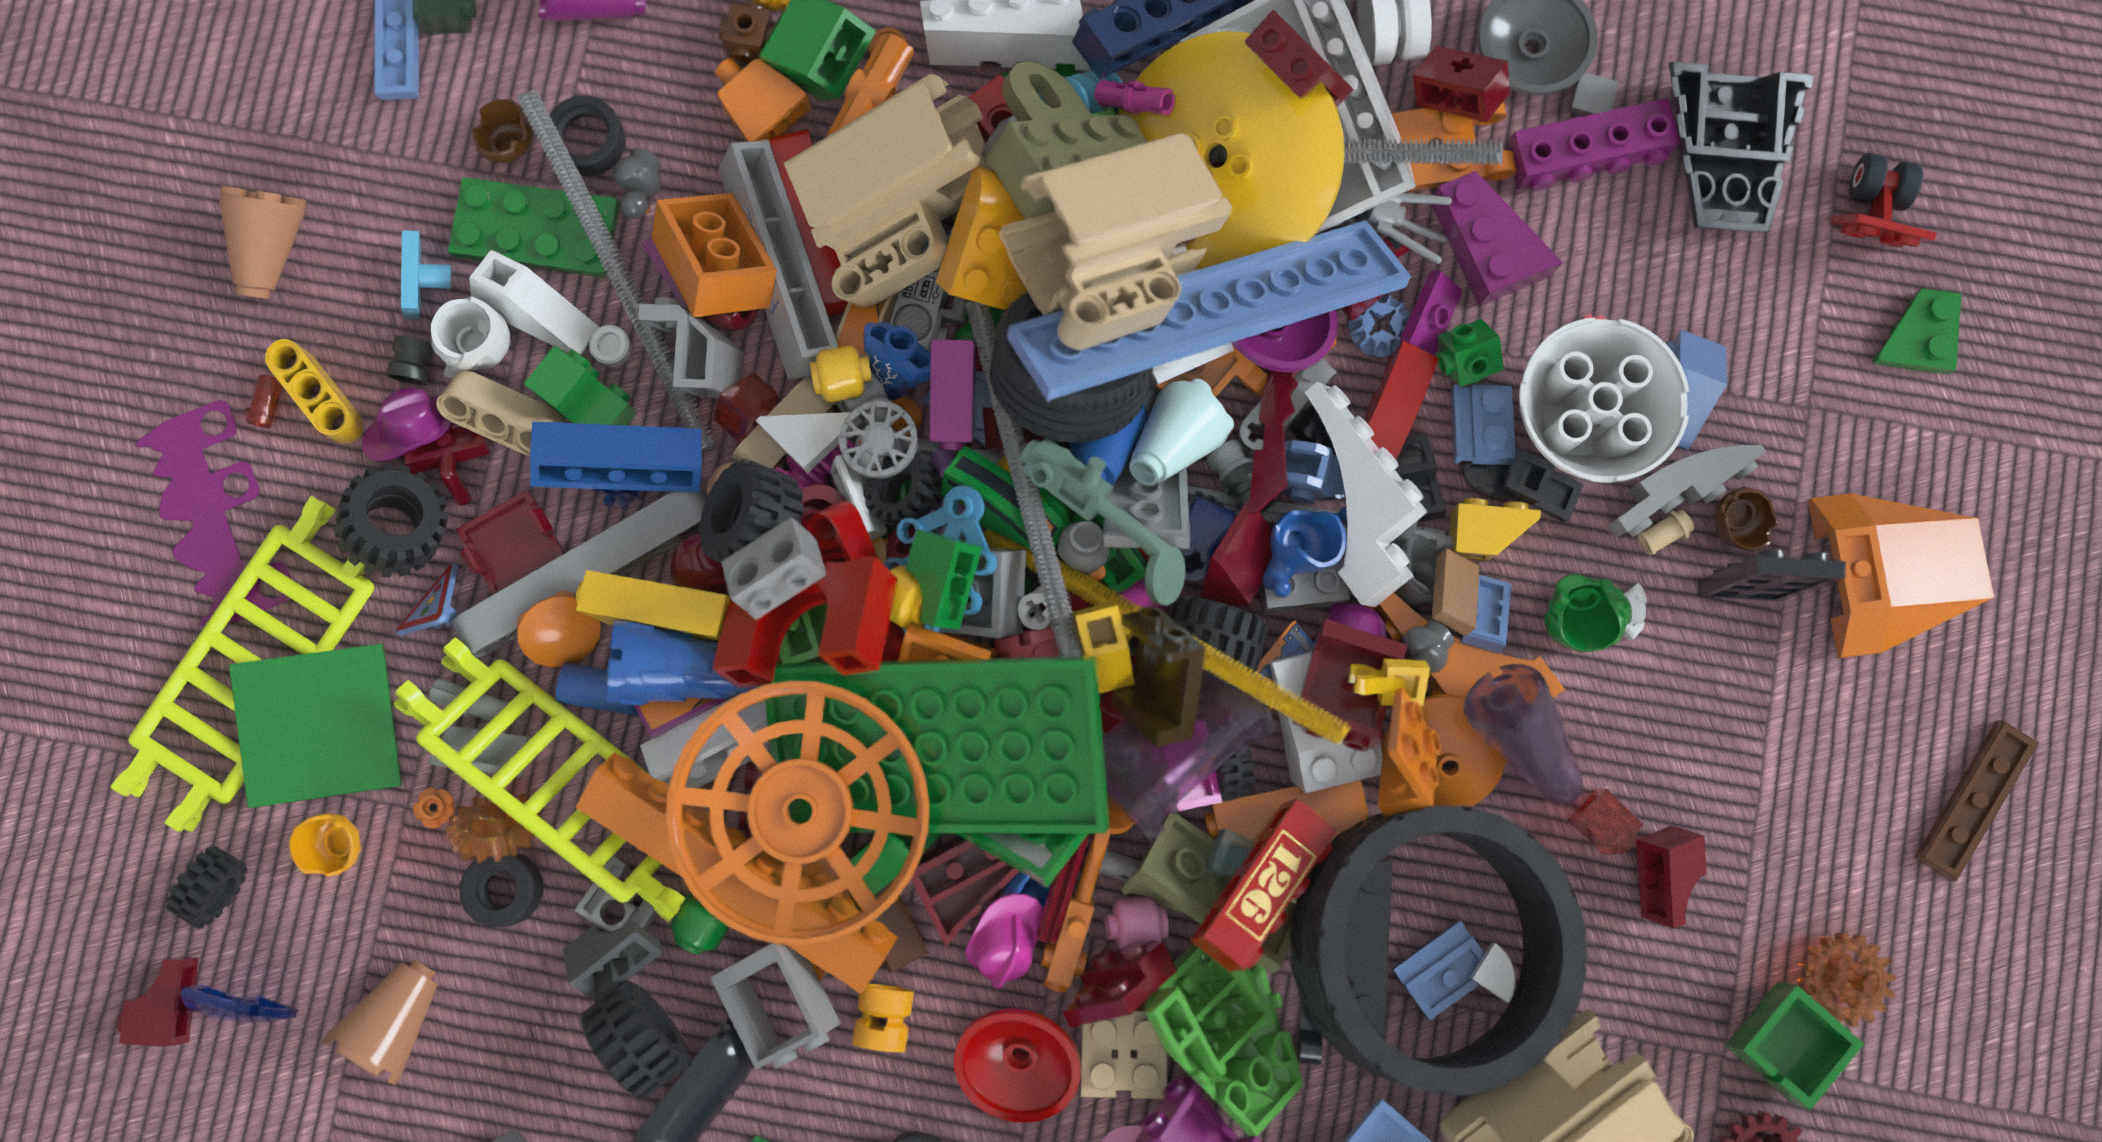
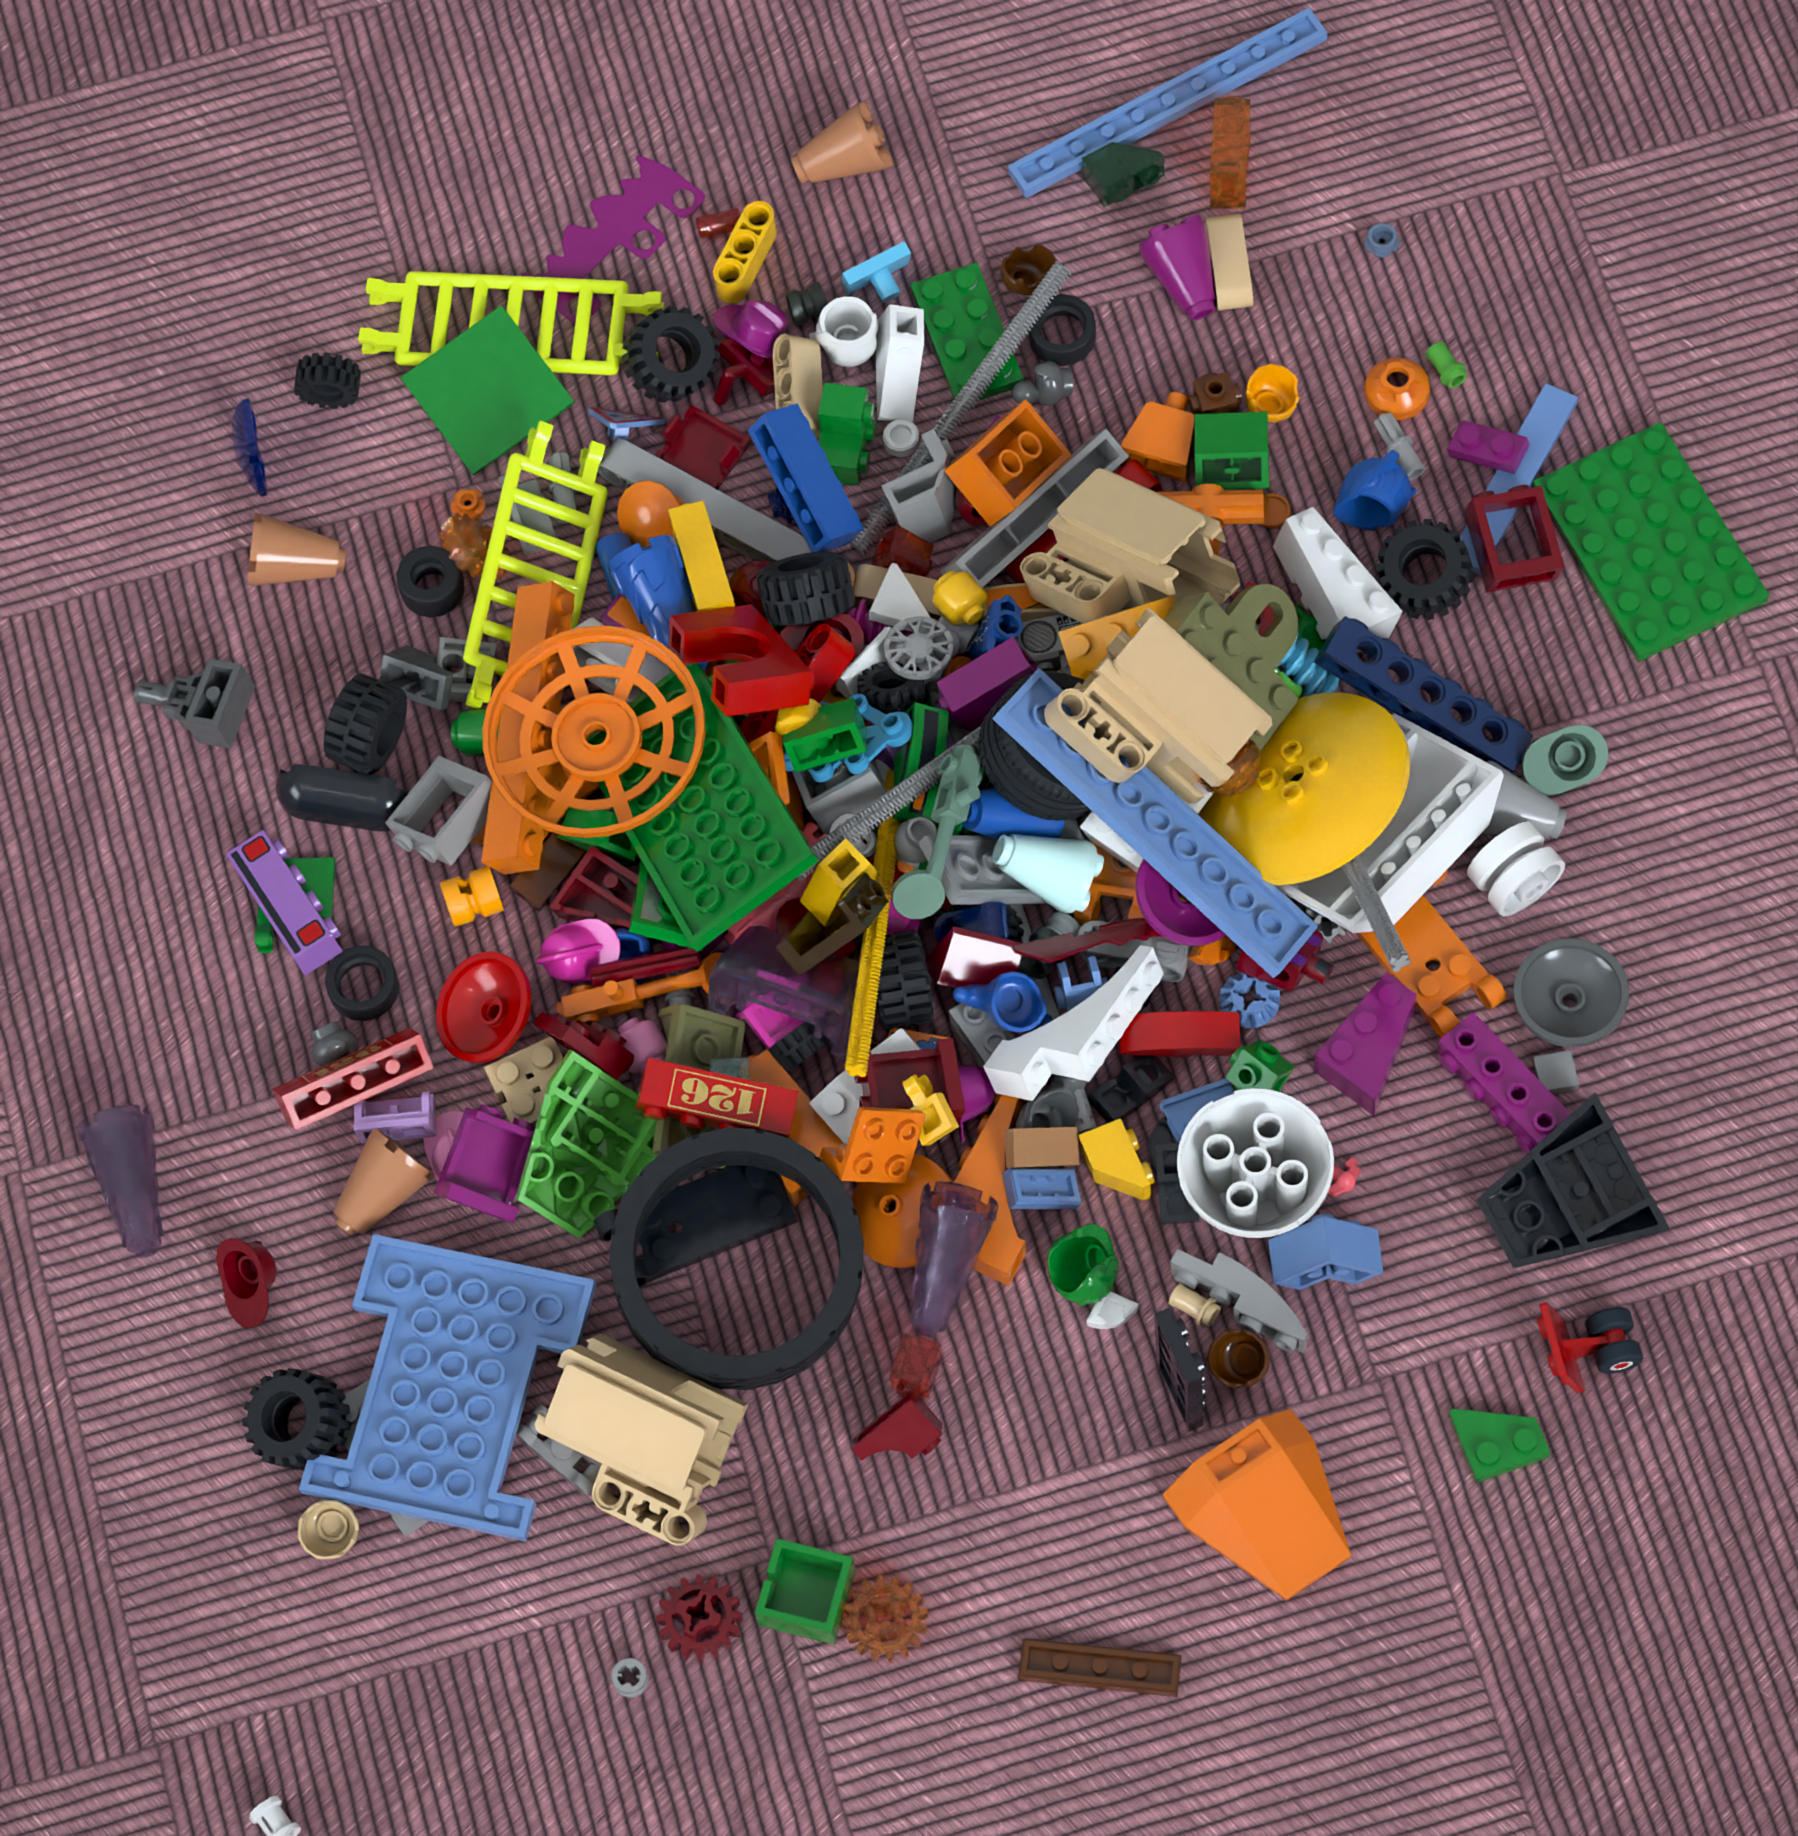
camera: 70 degrees right, 15 degrees down
dark red arch [117,957,199,1047] -> none
light orange hair [289,813,361,877] -> none
light grey brick [722,517,827,619] -> none
dark pink pin [1094,80,1175,115] -> none
dark red panel [1245,9,1354,107] -> none
light grey plant [1366,193,1452,264] -> none
medium blue plate [1391,920,1485,1021] -> none
magenta plate [1399,270,1463,356] -> none
dark grey animal [1402,620,1454,673] -> none
dark red brick [1413,46,1510,122] -> none
white tile [1470,943,1515,1003] -> none

